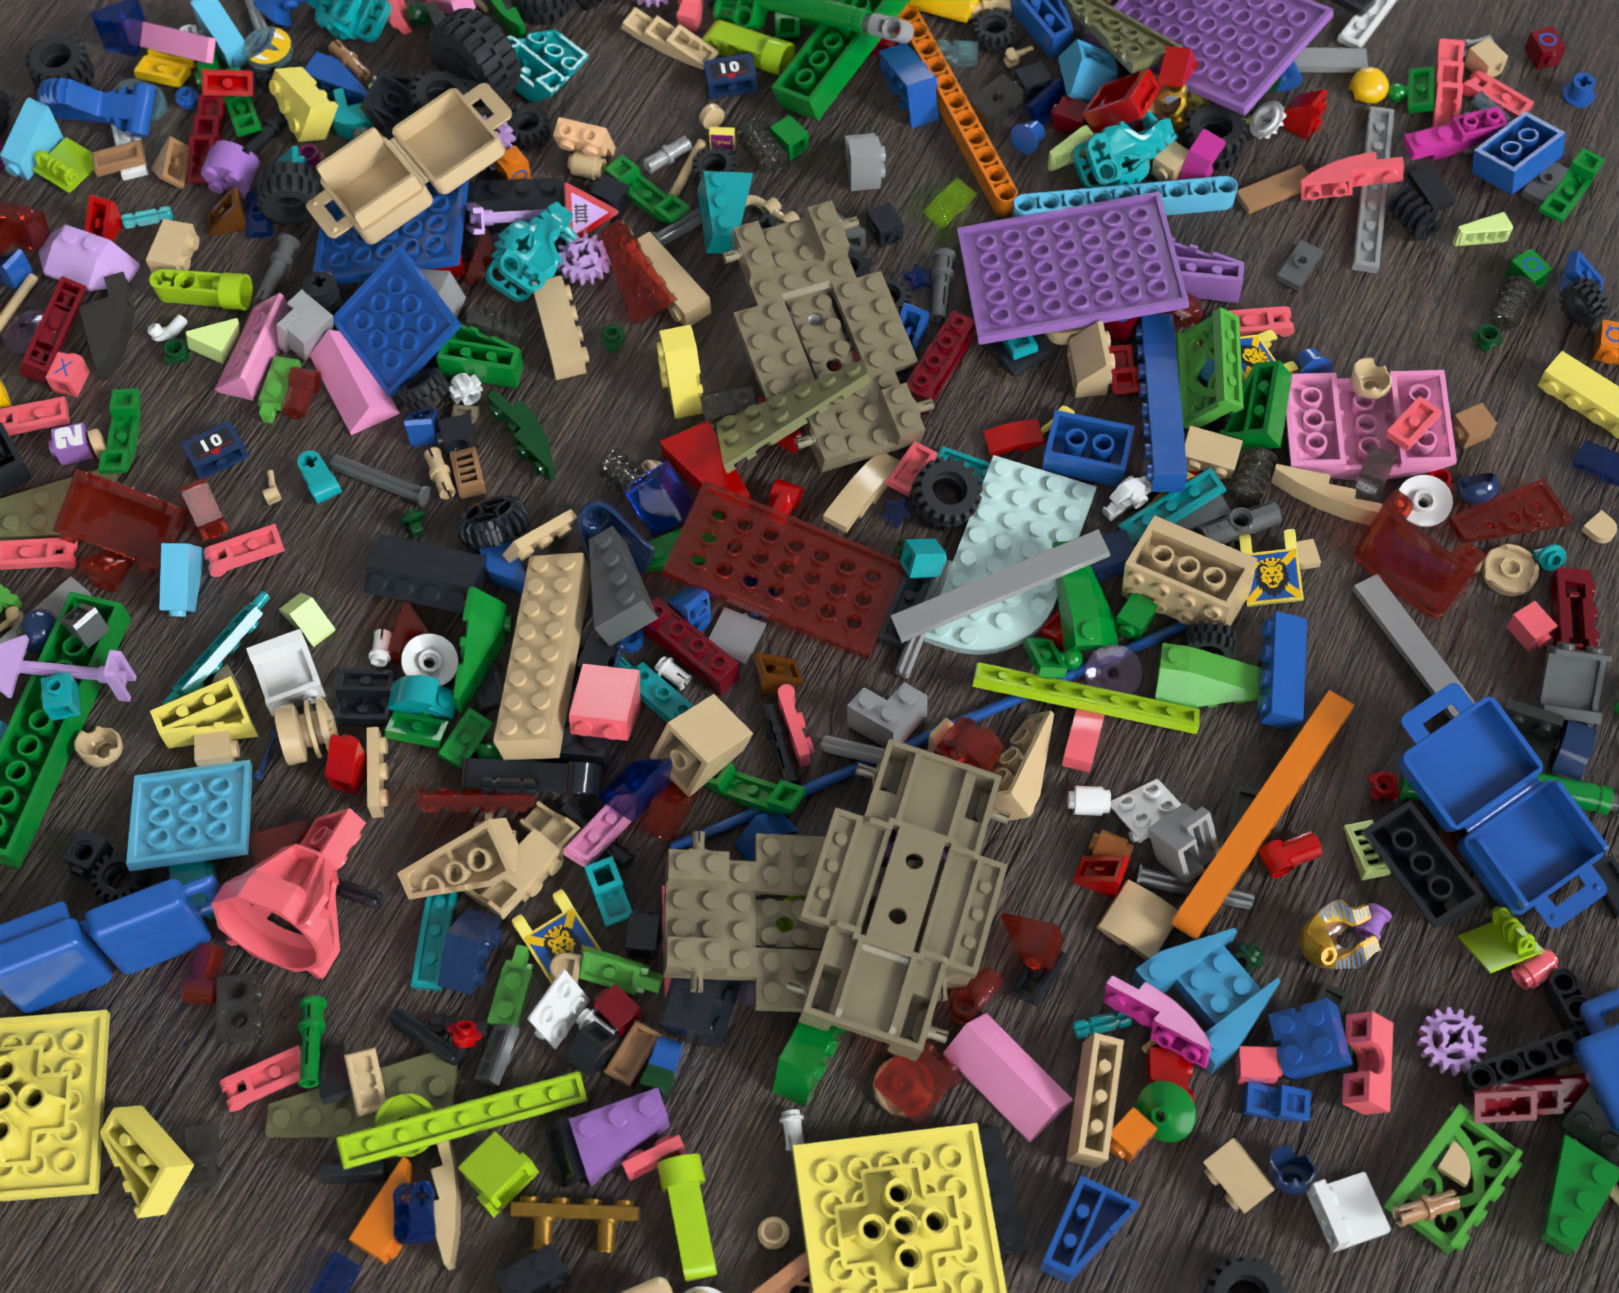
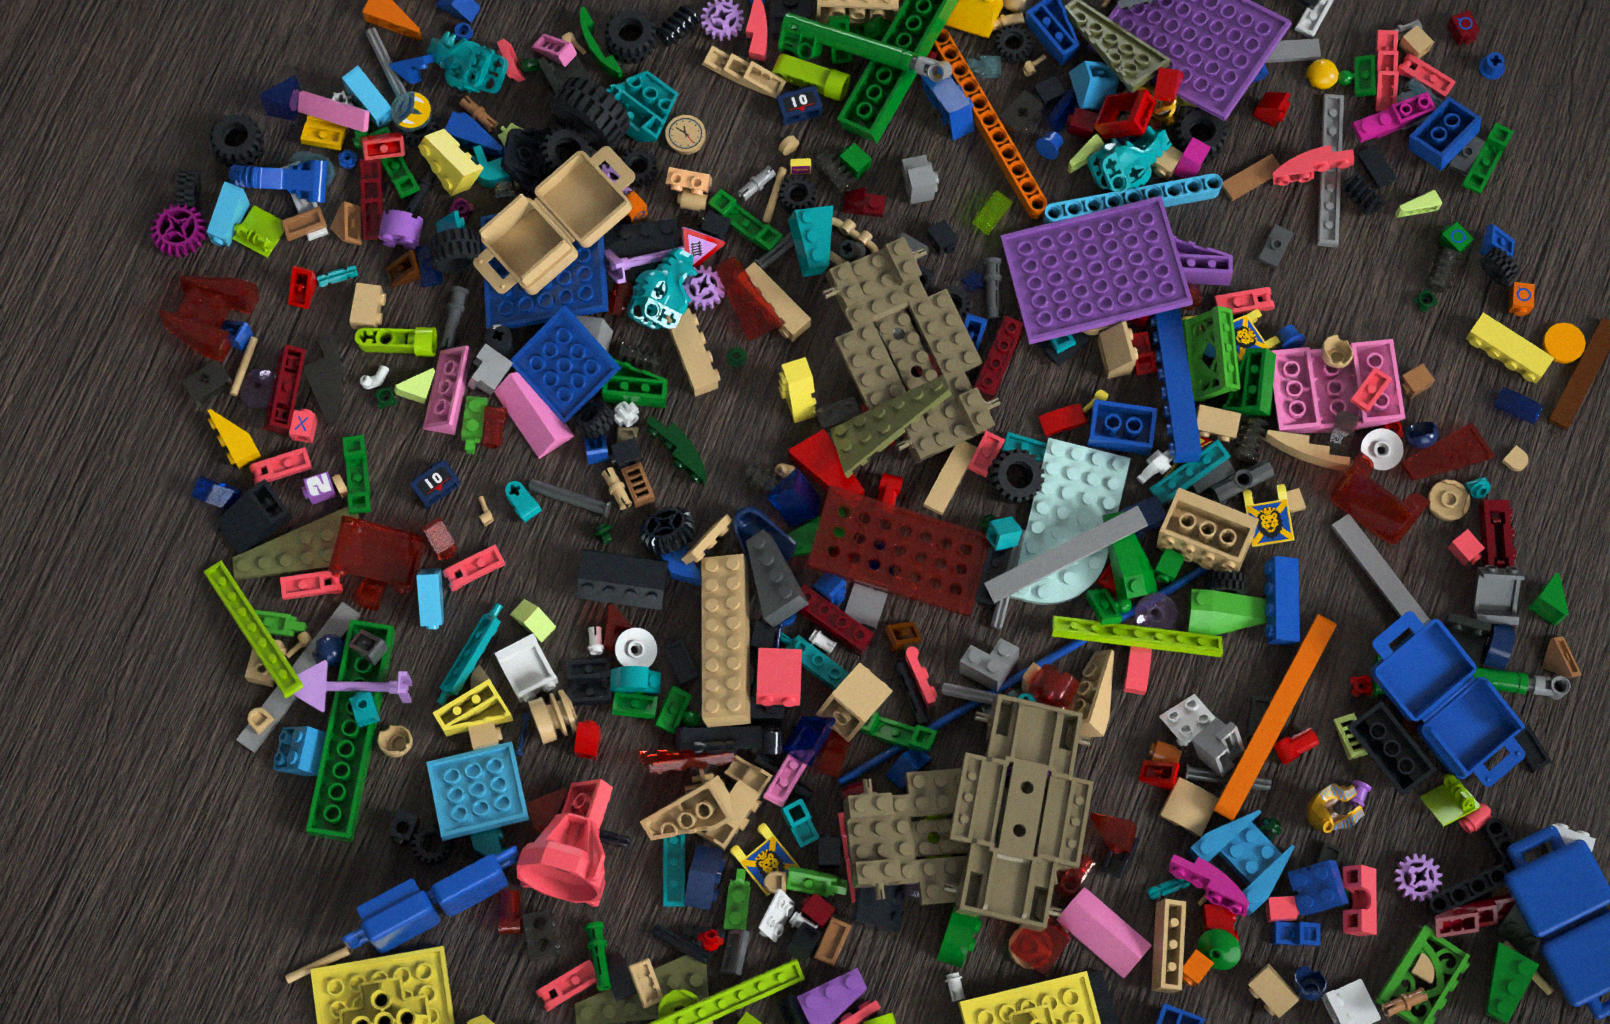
camera: 10 degrees left, 10 degrees up
lavender wedge [38,225,140,291] -> none
tan plate [367,727,389,818] -> none
green wedge [453,587,514,713] -> none
leg [640,1036,684,1100] -> none
clear blue piece [882,497,913,528] -> none
white brick [1067,786,1111,816] -> none
white gear [1249,100,1286,139] -> none
none -> tan tile [665,115,706,155]
none -> dark red slope [843,187,886,218]

